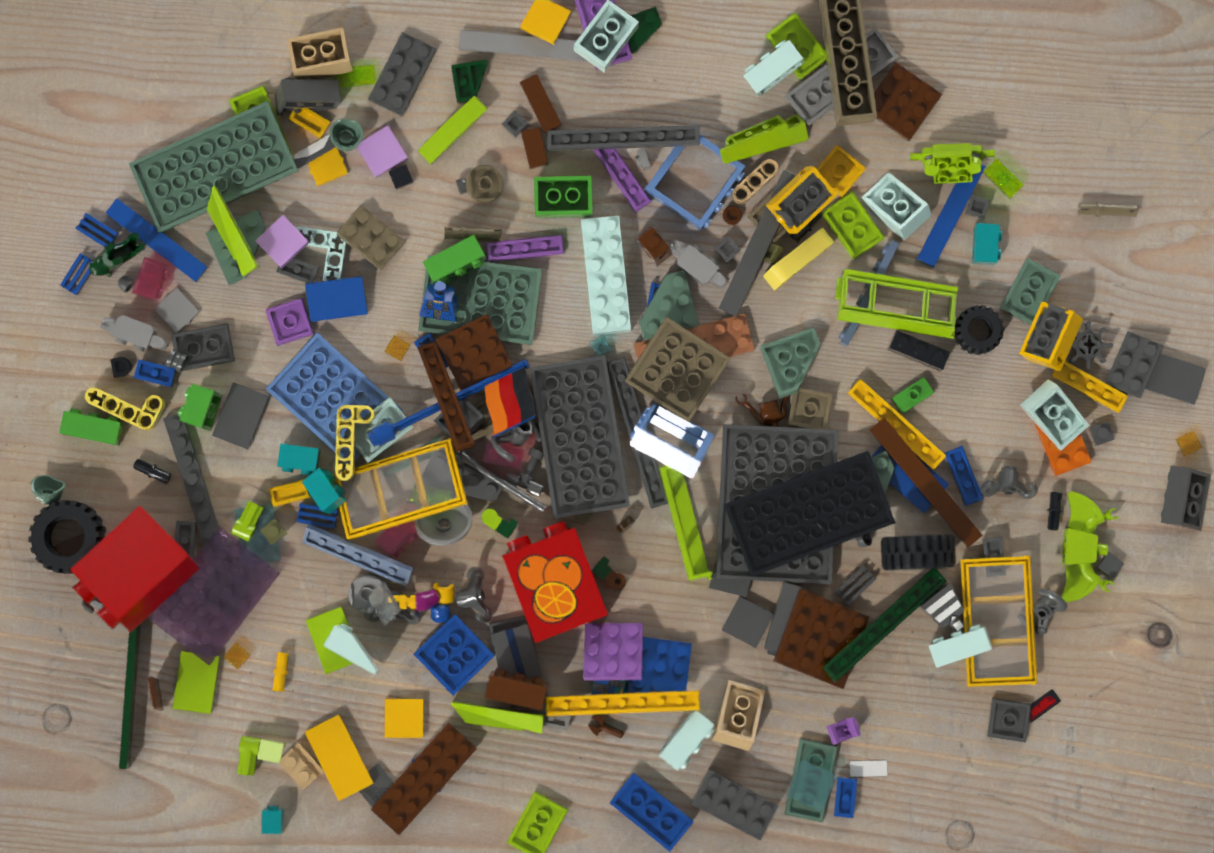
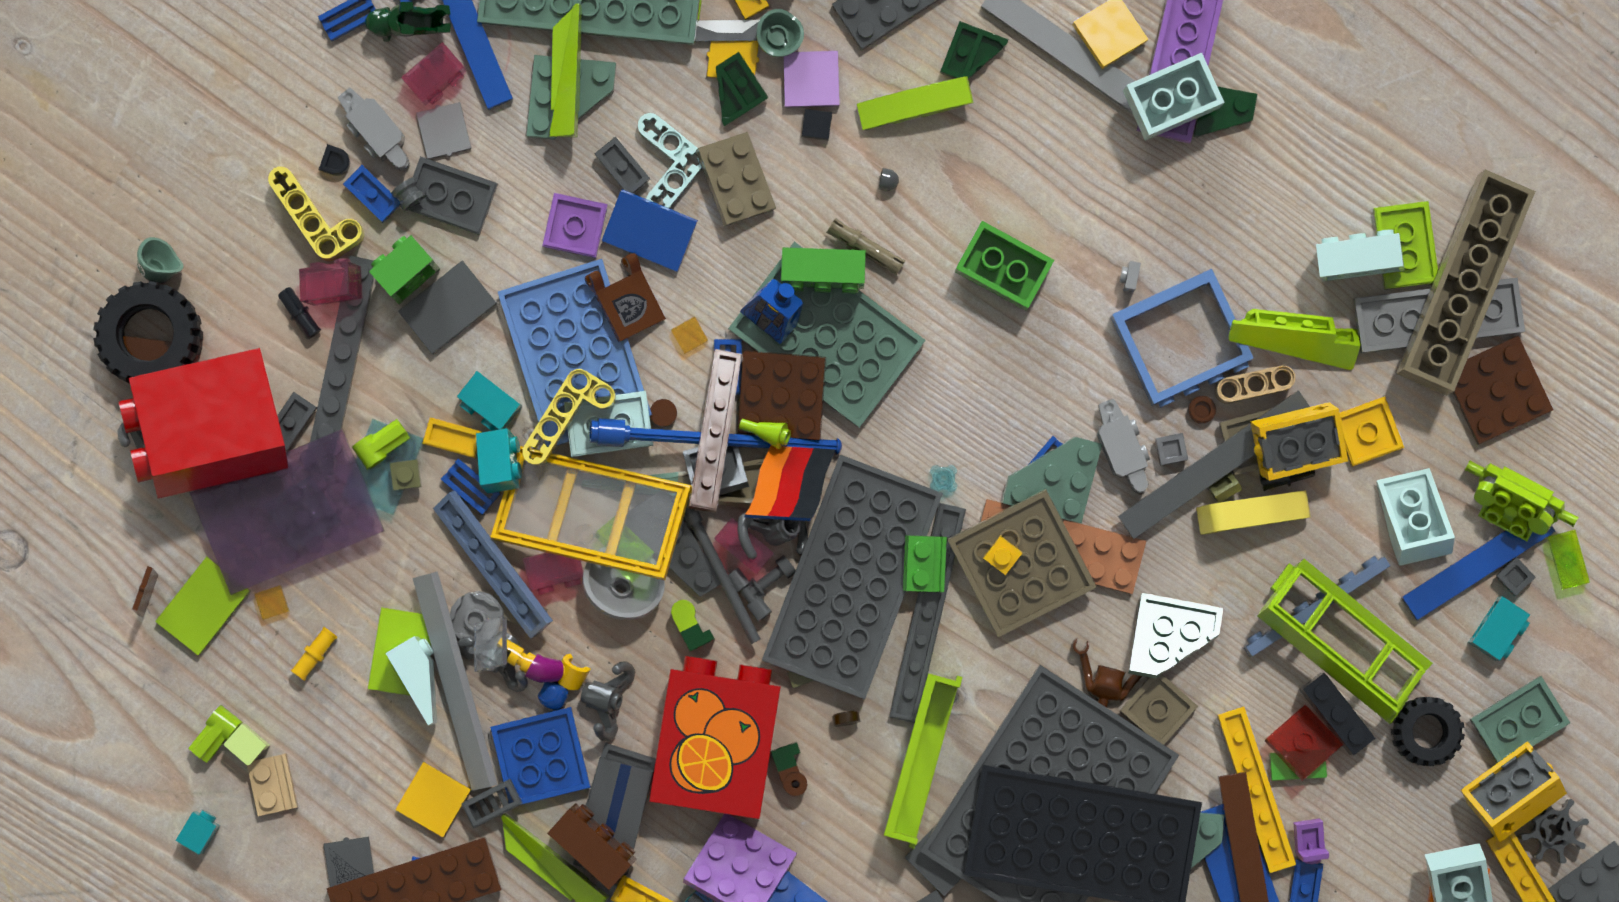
camera: 30 degrees right, 0 degrees up
bright green brick [59,408,124,446] -> none
dark grey hinge [118,276,135,293] -> none
dark green tile [119,624,141,769] -> none
lavender tile [255,215,310,269] -> none
yellow tile [305,714,374,801] -> none
dark tan tile [466,165,503,203] -> none
medium lavender tile [486,234,564,262] -> none
dark grey tile [502,111,529,138] -> none
reddish brown tile [520,74,562,134] -> none
reddish brown tile [521,127,548,169] -> none
dark grey plate [547,125,700,151] -> none
light aqua brick [581,216,631,336] -> none
medium lavender tile [593,149,652,213] -> none
window [630,402,715,478] -> none
reddish brown torso [635,227,672,267] -> none
lime tile [821,191,885,260] -> none
none -> clear pink brick [299,259,362,306]
none -> light grey tile [413,571,497,791]
none -> dark grey slope [461,779,523,828]
none -> reddish brown flag [585,253,666,342]
none -> reddish brown tile [650,399,677,427]
none -> dark green wing [716,51,769,126]
none -> lime cone [739,419,791,449]
none -> bright green plate [903,535,947,592]
none -> yellow plate [983,535,1022,575]
none -> clear red tile [1265,704,1343,782]
none -> medium lavender bracket [1293,818,1329,864]

